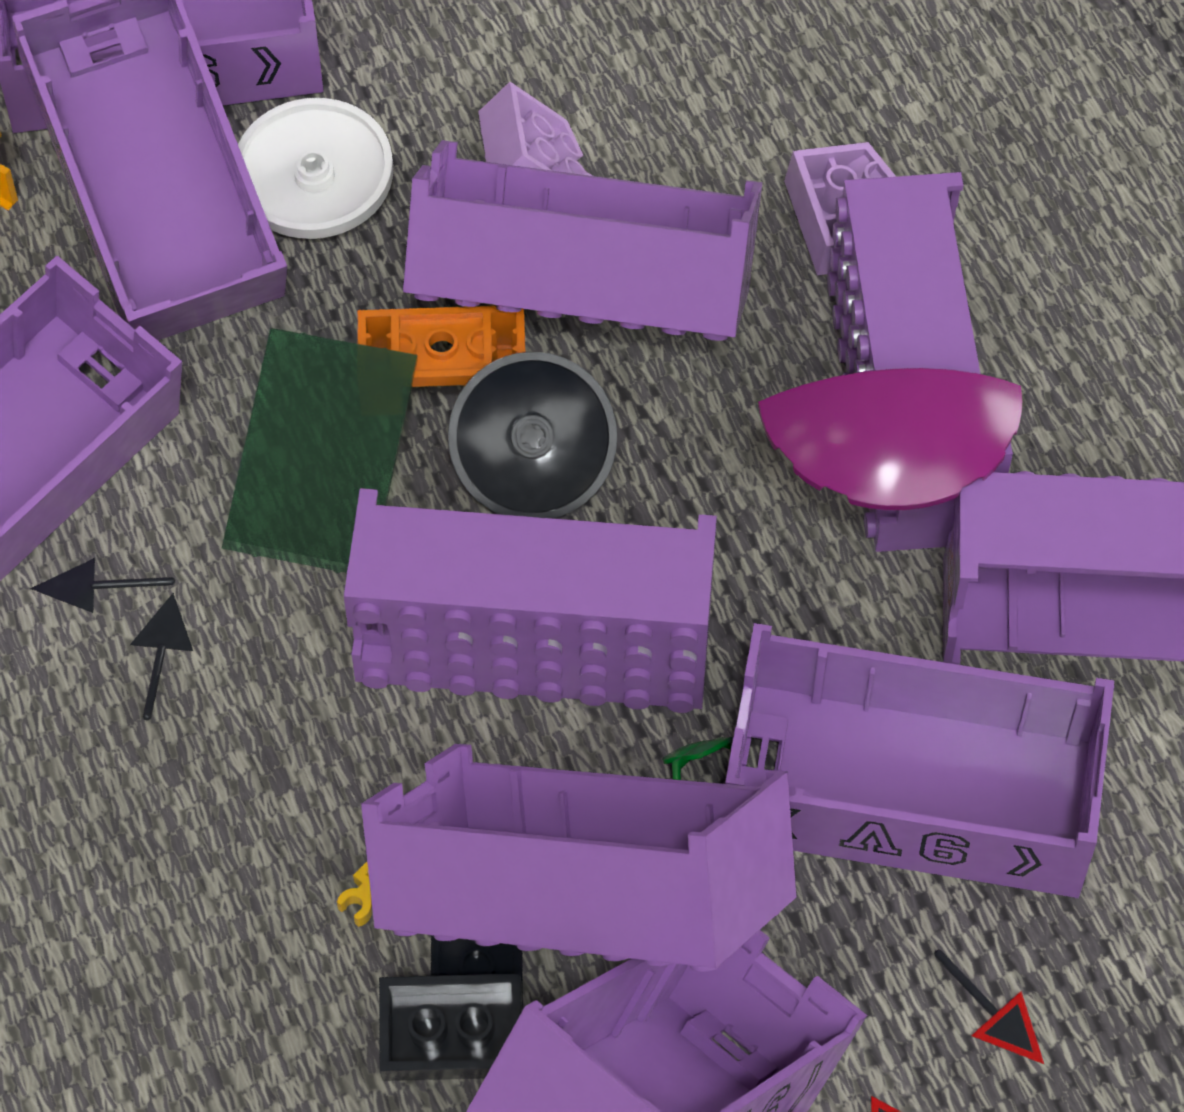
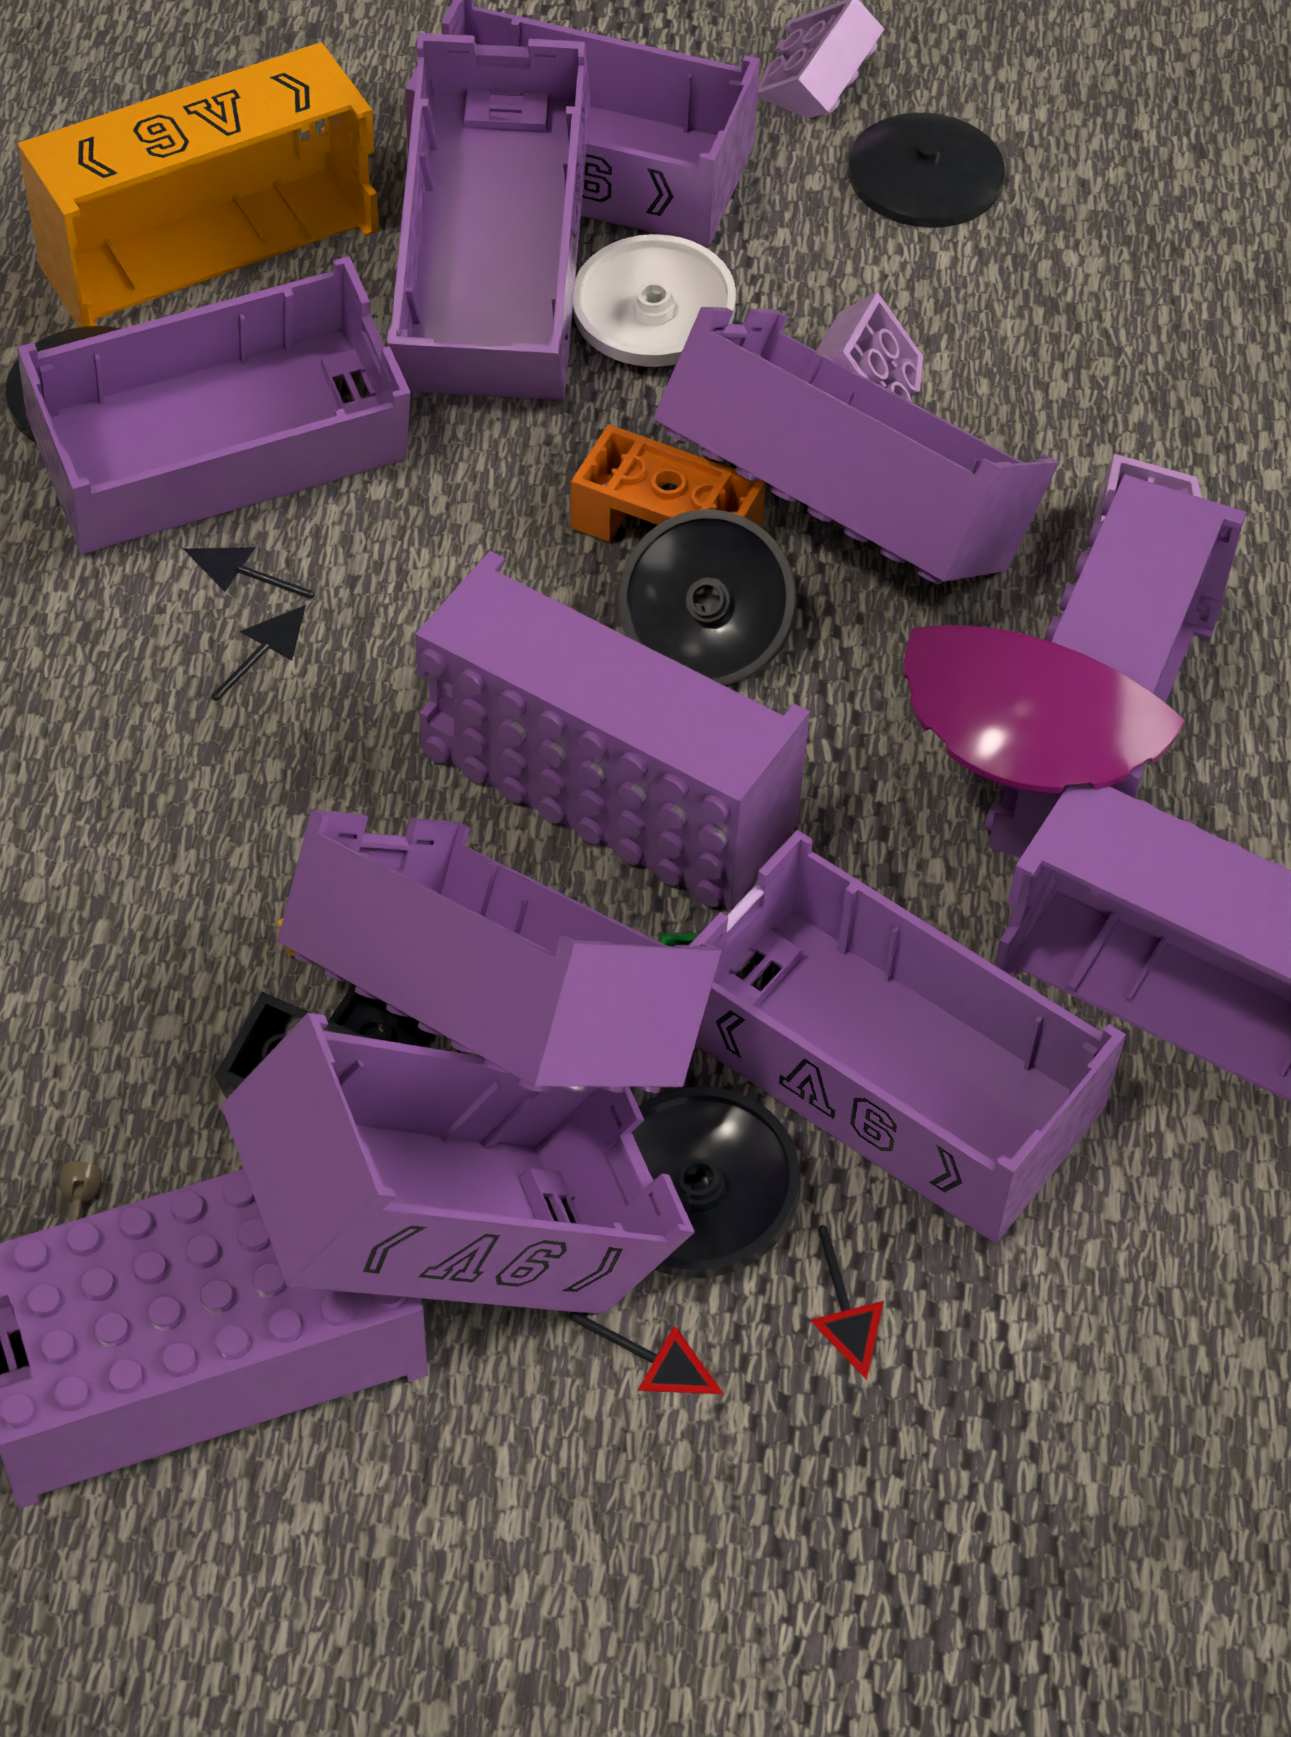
camera: 25 degrees right, 5 degrees down
clear green piece [221,328,418,573] -> none
none -> black dish [632,1086,801,1278]

